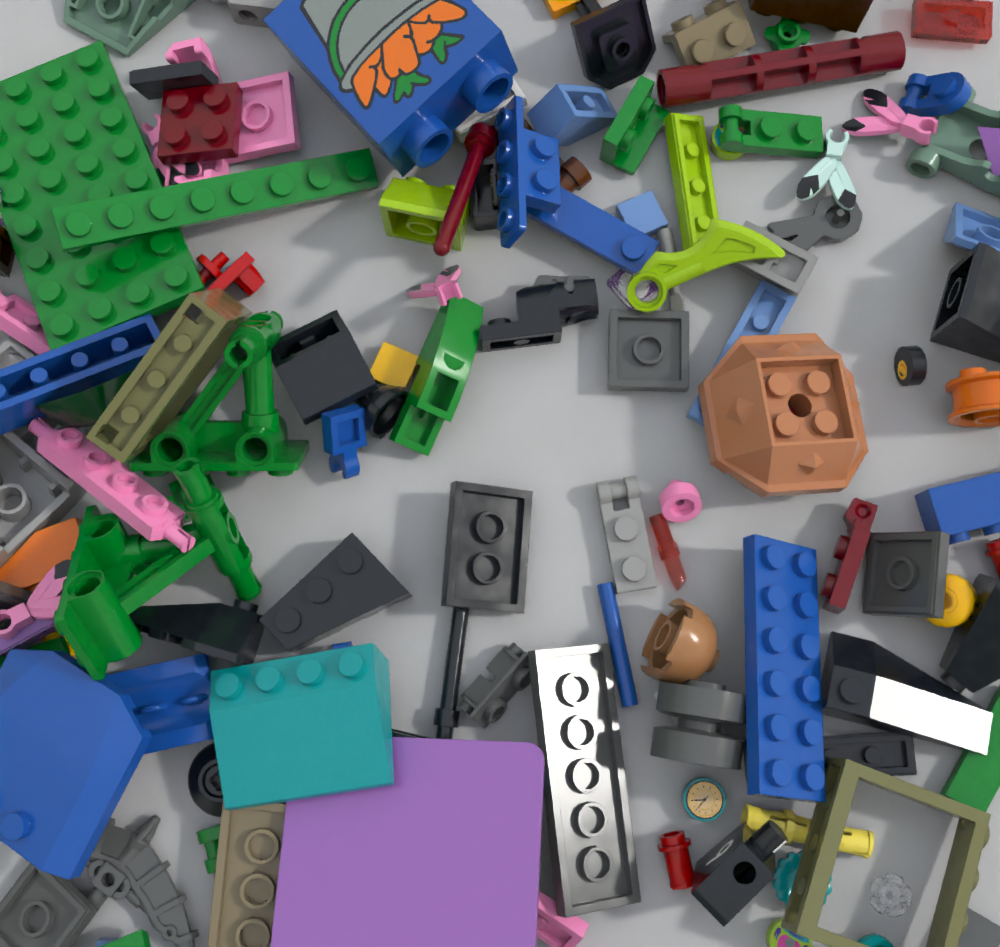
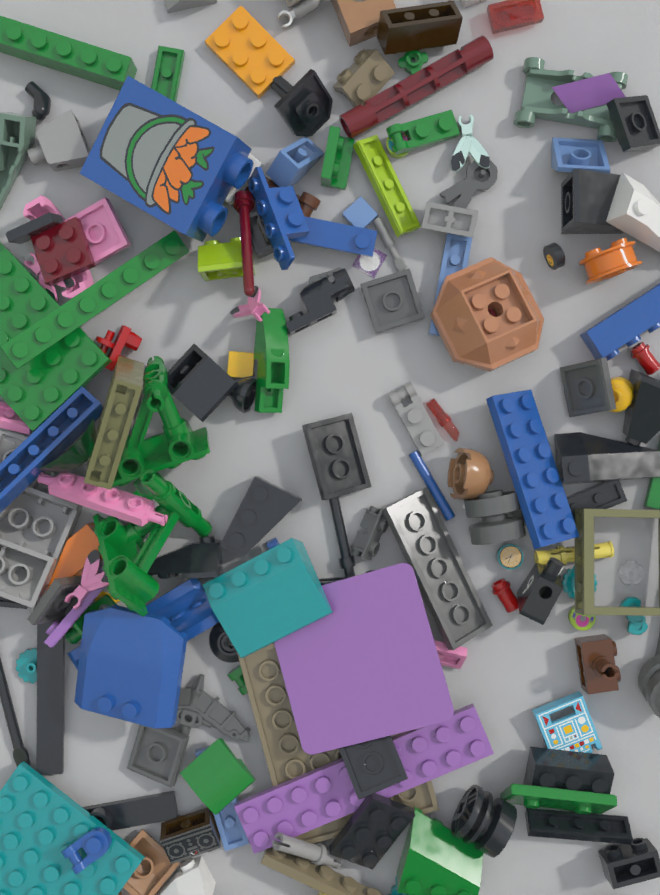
camera: 20 degrees left, 10 degrees up
blue plate [321,404,367,479] -> none
lime piece [627,218,785,312] -> none
bright pink tile [659,480,702,523] -> none
dark red hinge [819,498,878,614] -> none
bright pink piece [842,89,938,145] -> none
blue plate [898,72,972,117] -> none

